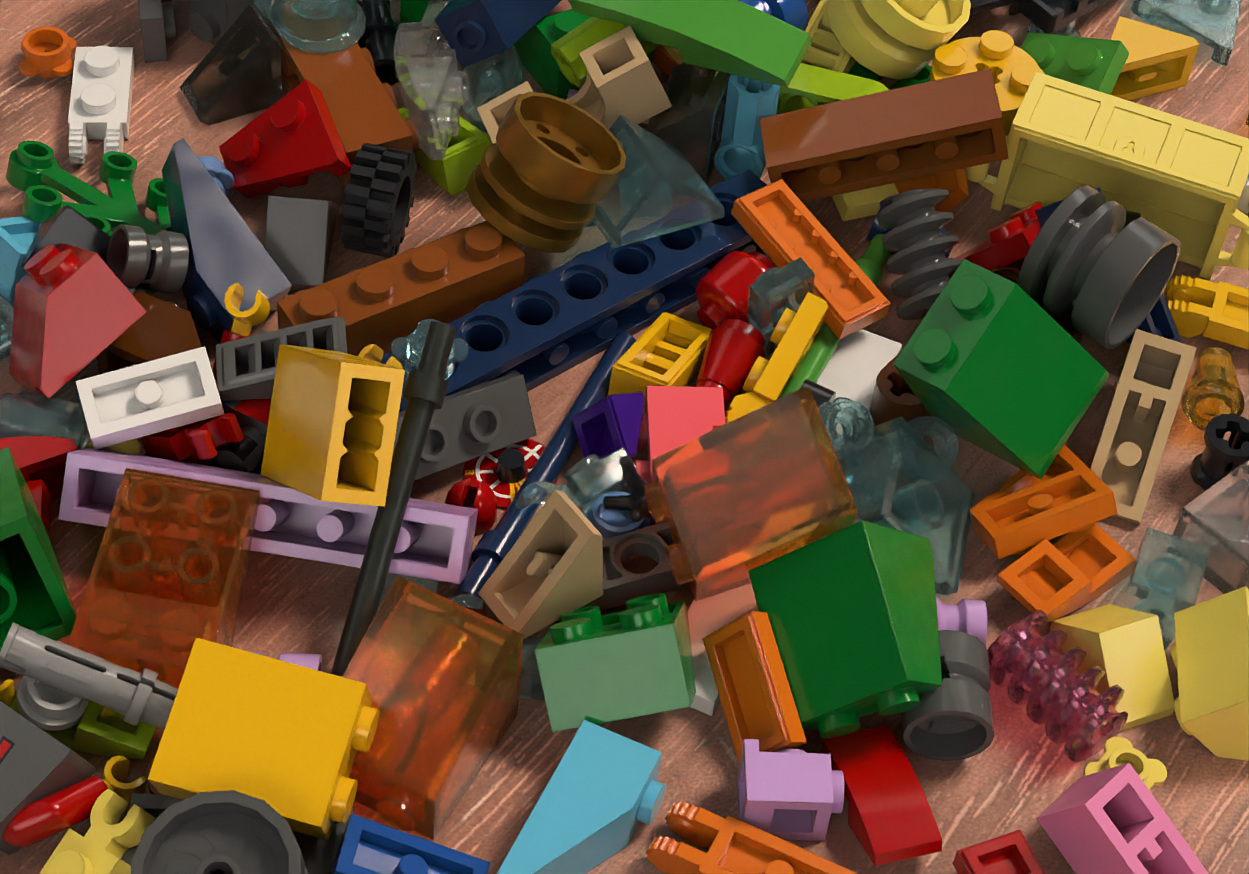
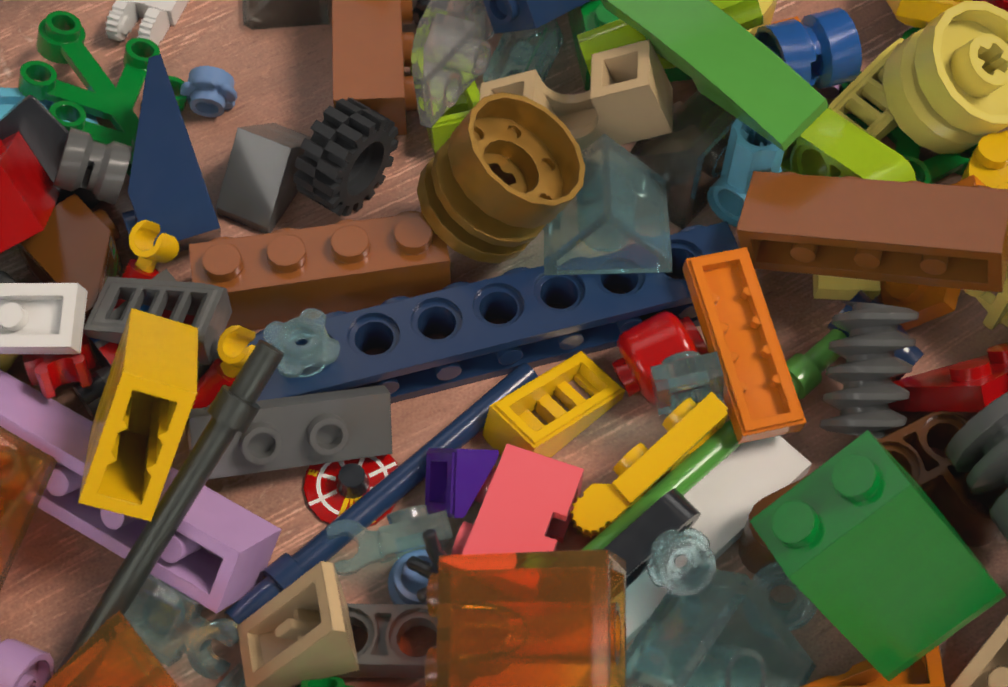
camera: 25 degrees right, 10 degrees up
red wing [219,79,351,198] -> none
red hinge [445,478,497,536] -> none
red cone [695,319,766,411] -> none

